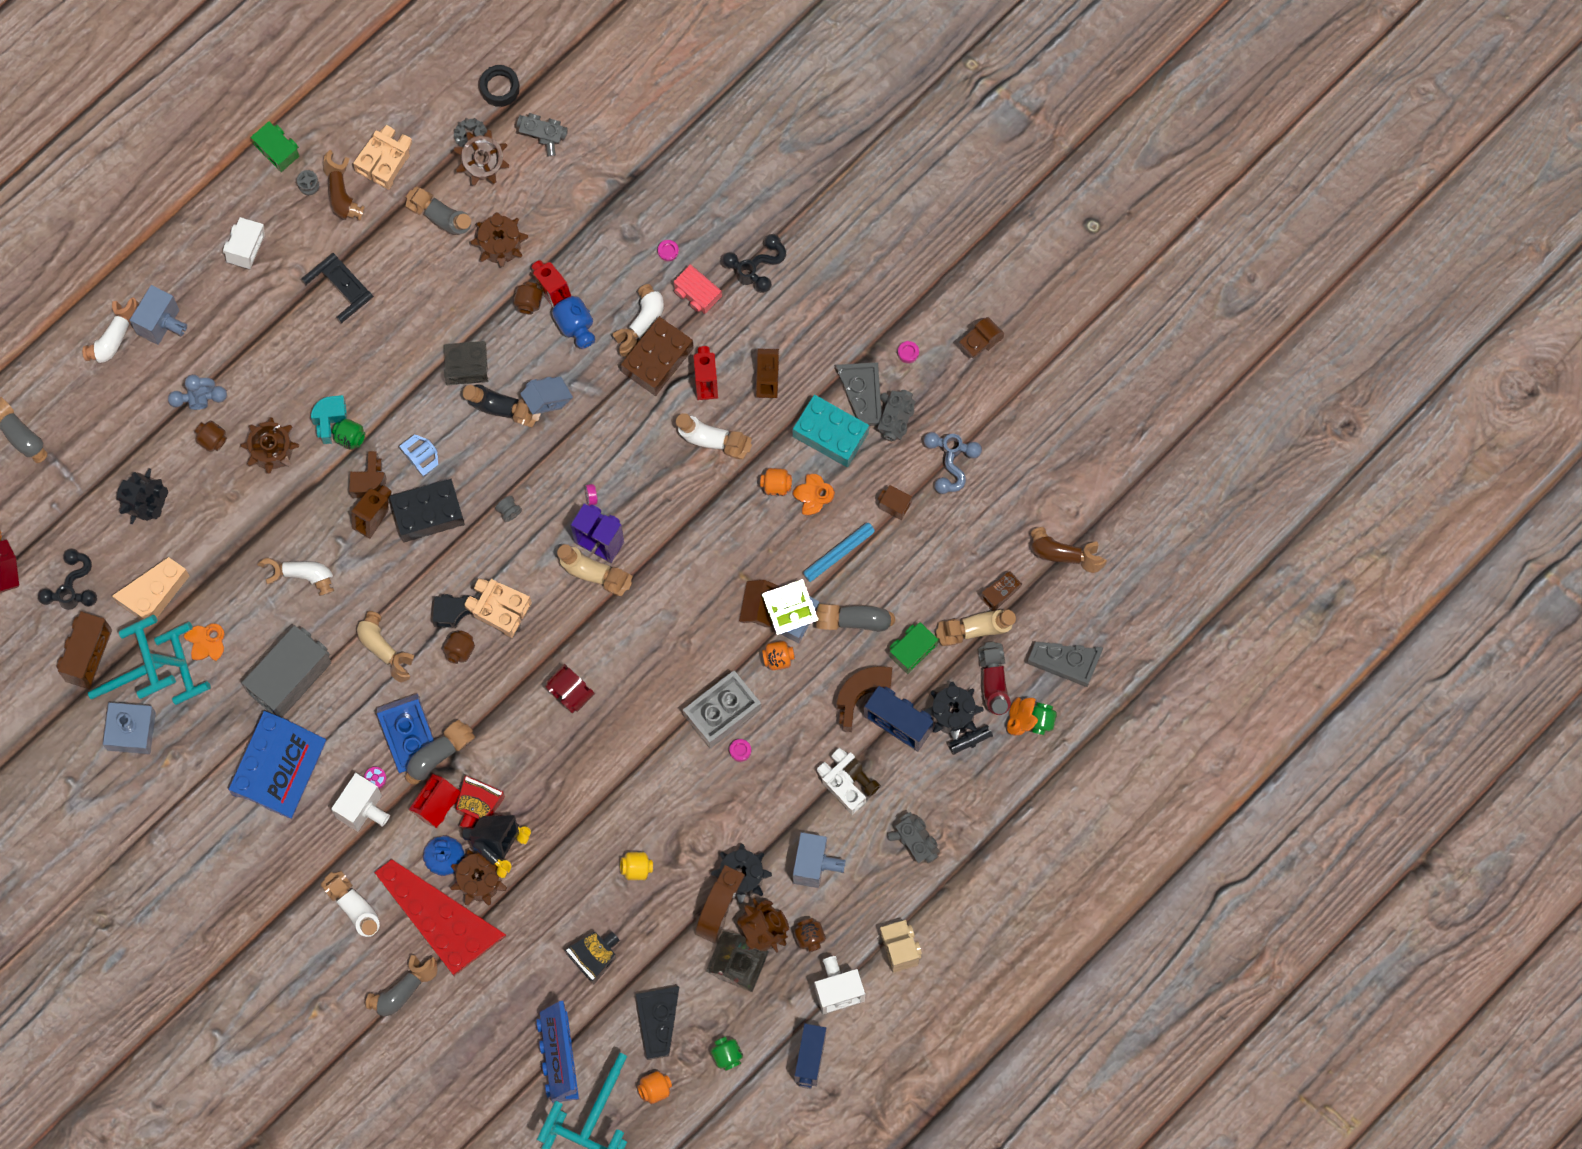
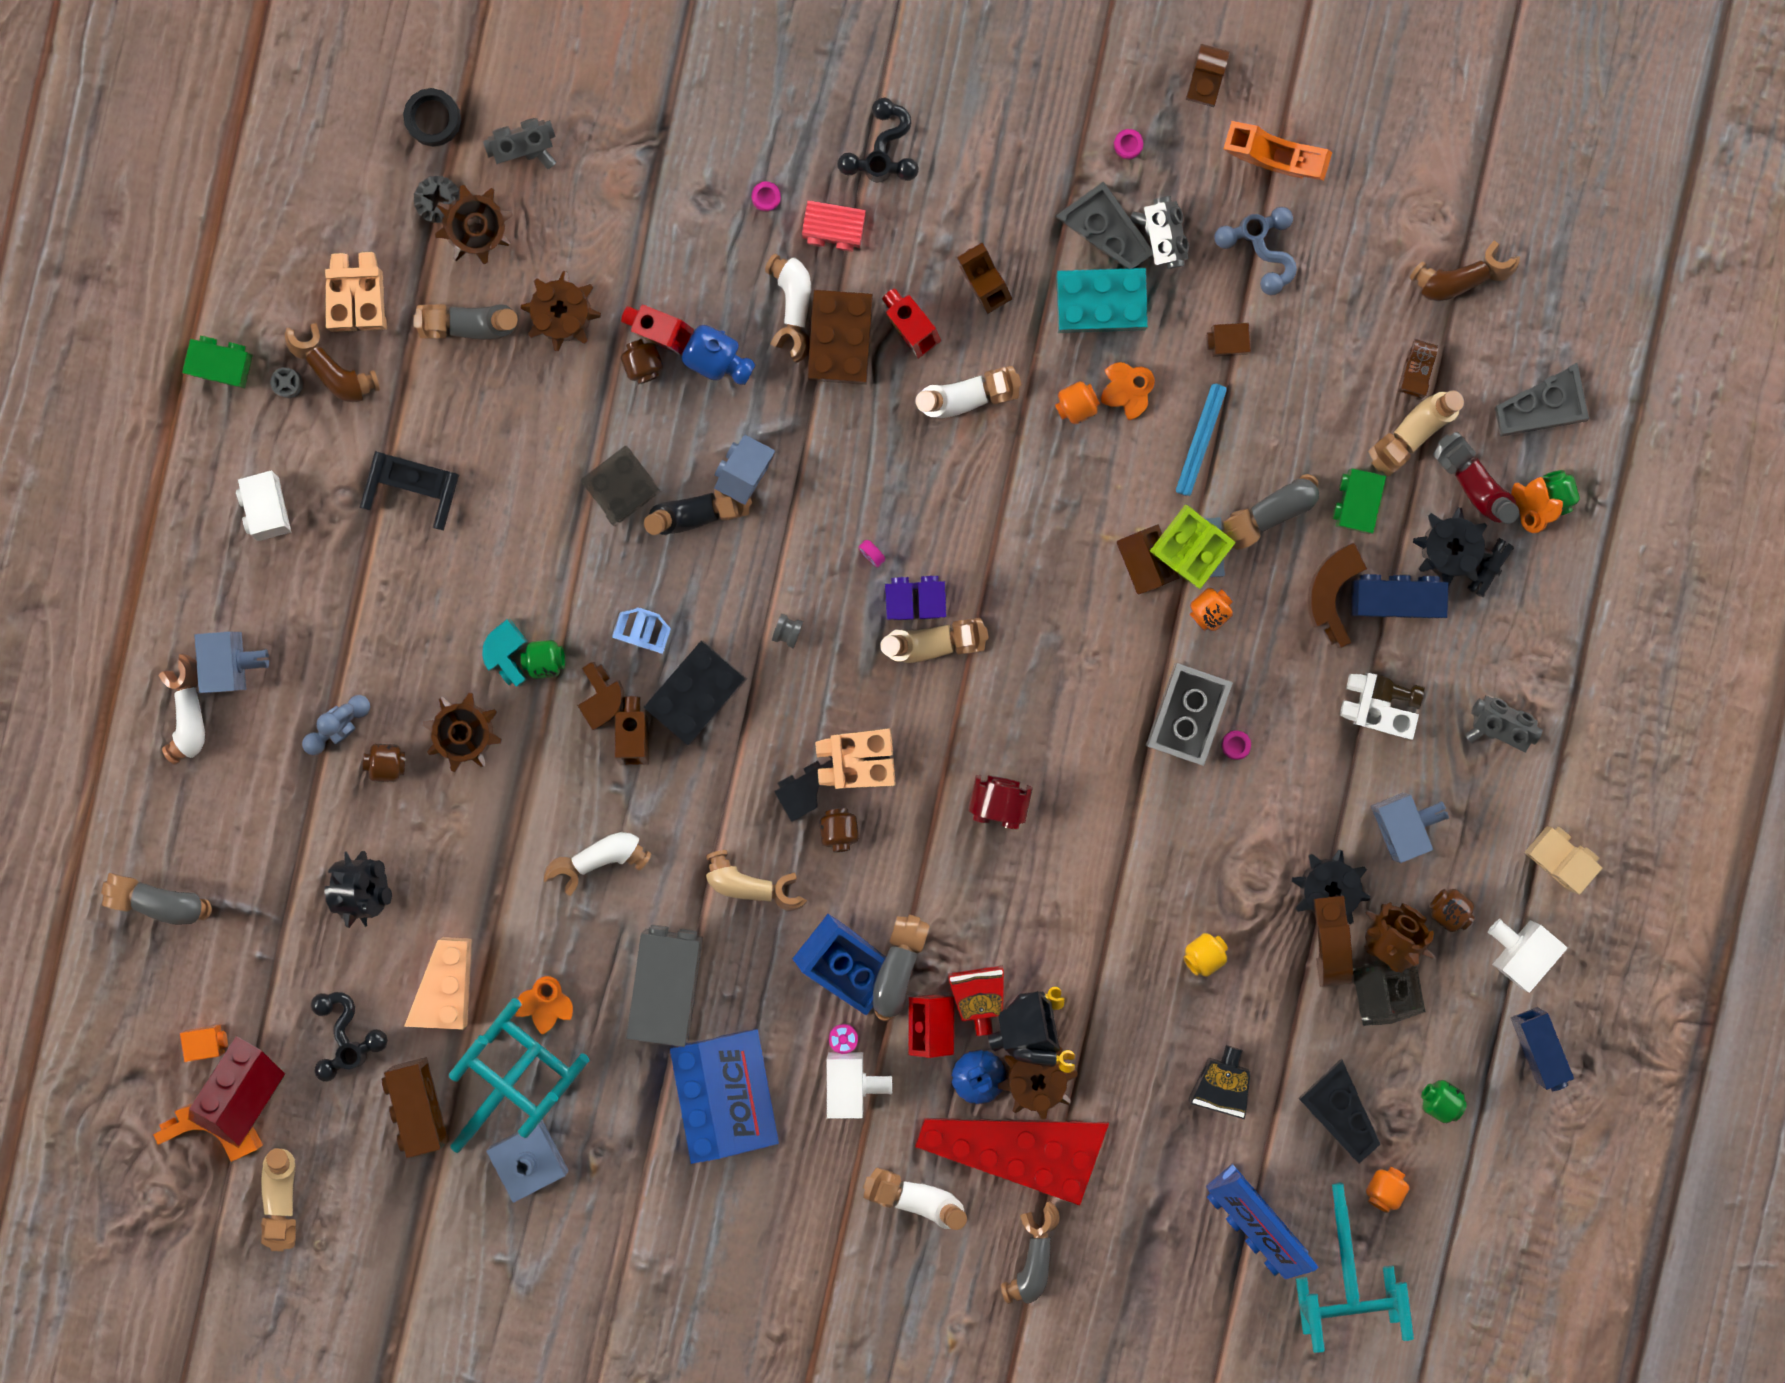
camera: 30 degrees left, 15 degrees up
none -> orange arch [1223,121,1332,181]

